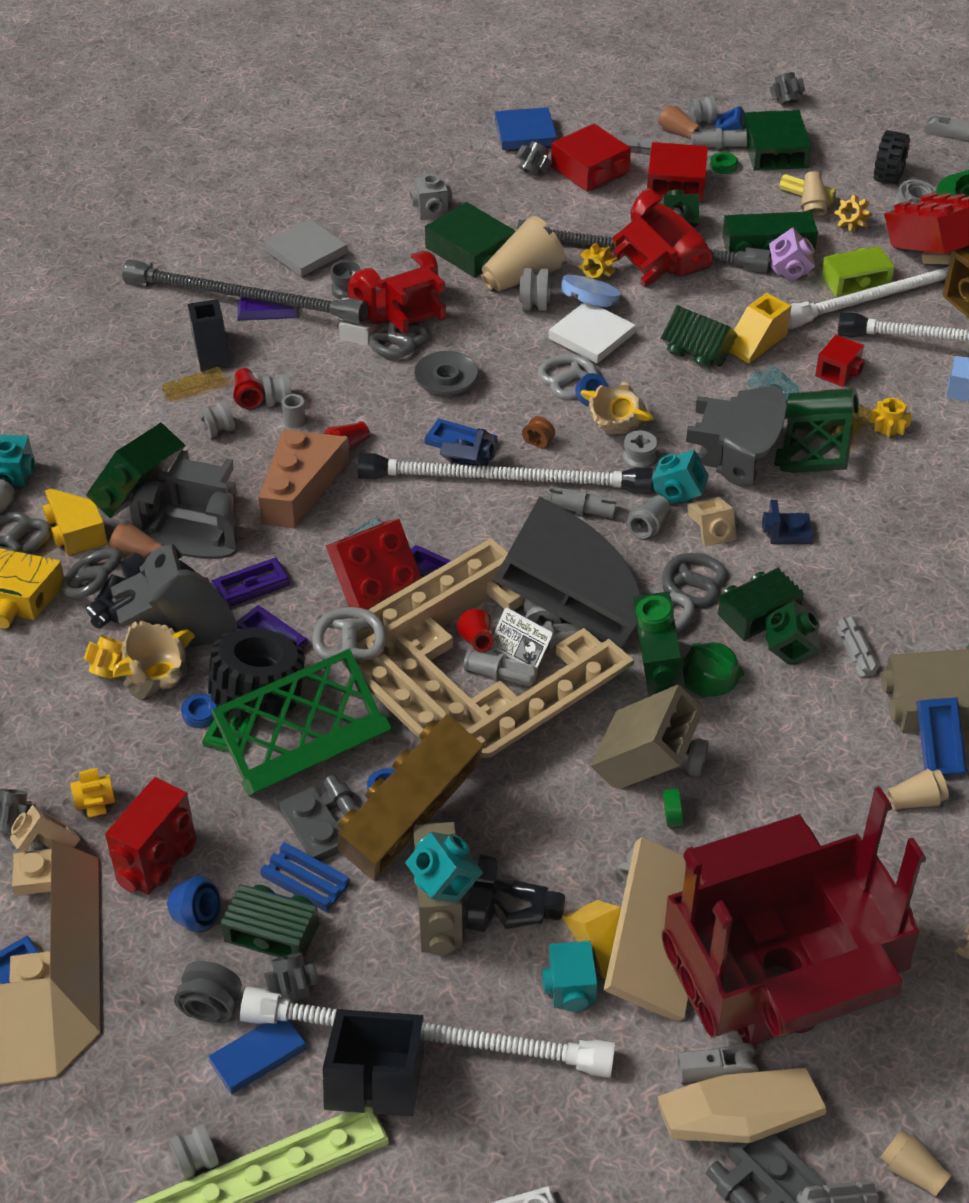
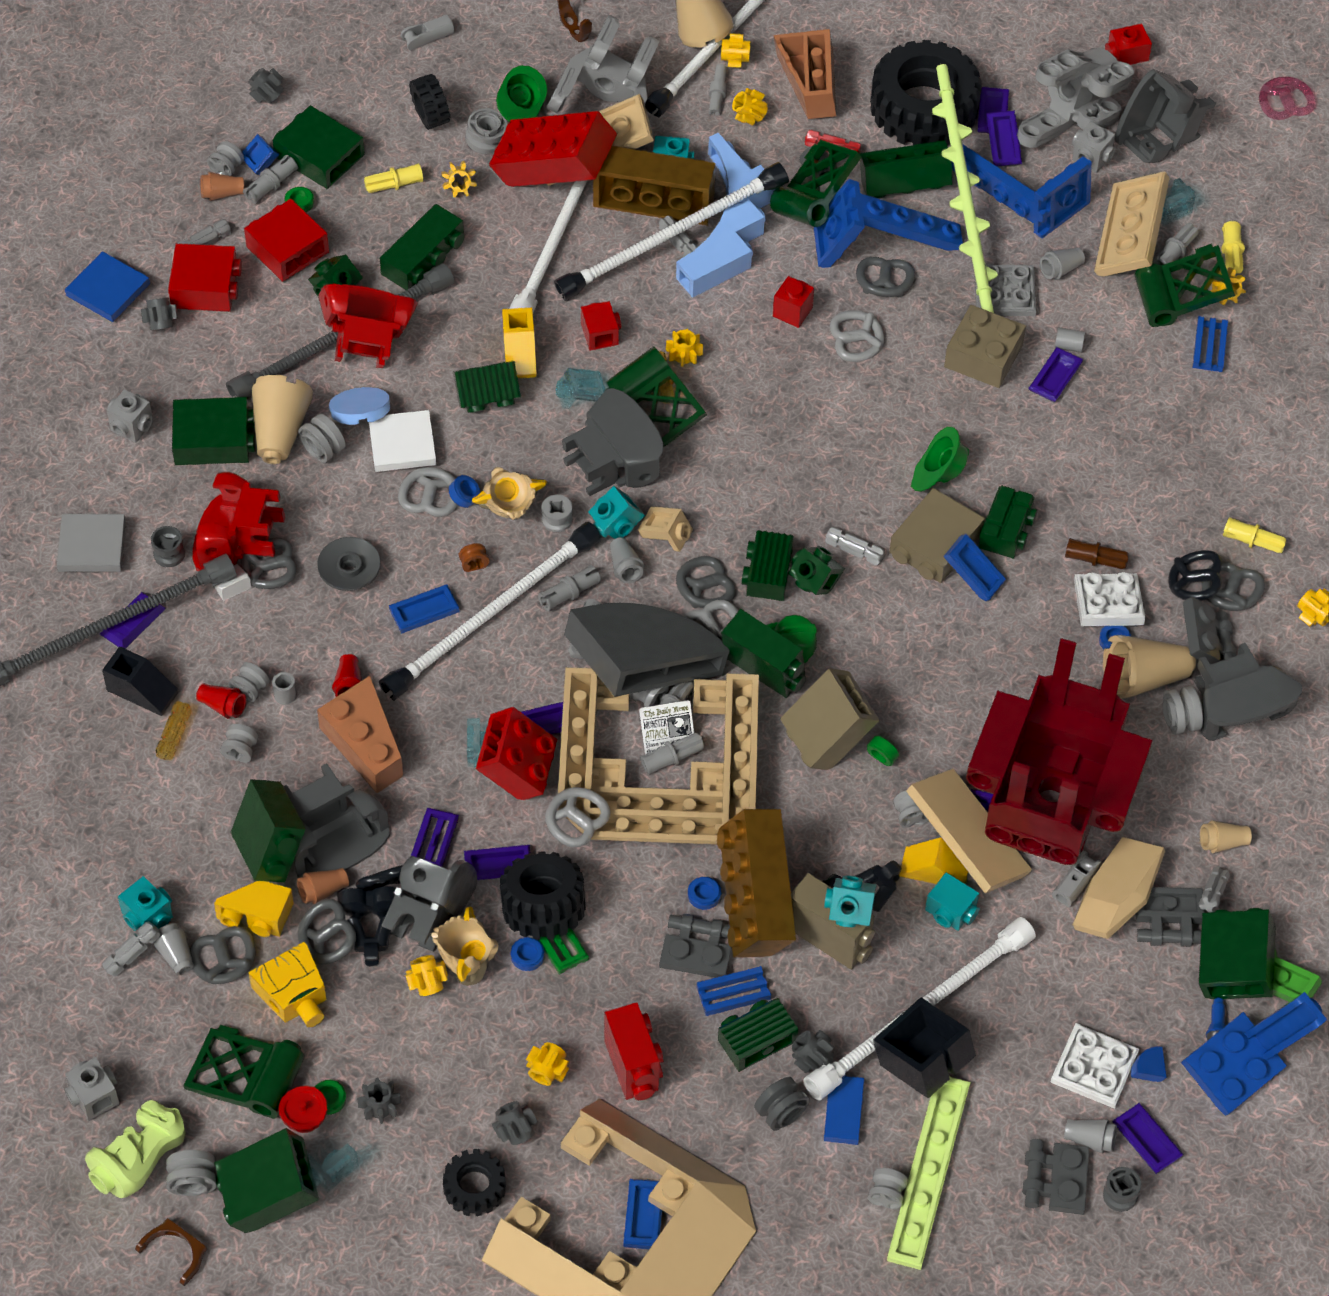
camera: 50 degrees left, 10 degrees up
tan bracket [10,805,80,853] -> none
blue cone [167,876,221,933] -> none
green fence [211,648,392,796] -> none
dark blue bracket [440,428,495,467] -> none
red cone [457,609,494,652] -> none
yellow gear [578,243,617,281] -> none
green tile [635,595,674,632] -> none
dark blue bracket [762,500,813,544] -> none
lavender brick [769,228,815,281] -> none
tan cone [801,171,830,215] -> none
lime brick [821,245,894,297] -> none
tan cone [886,769,949,811] -> none

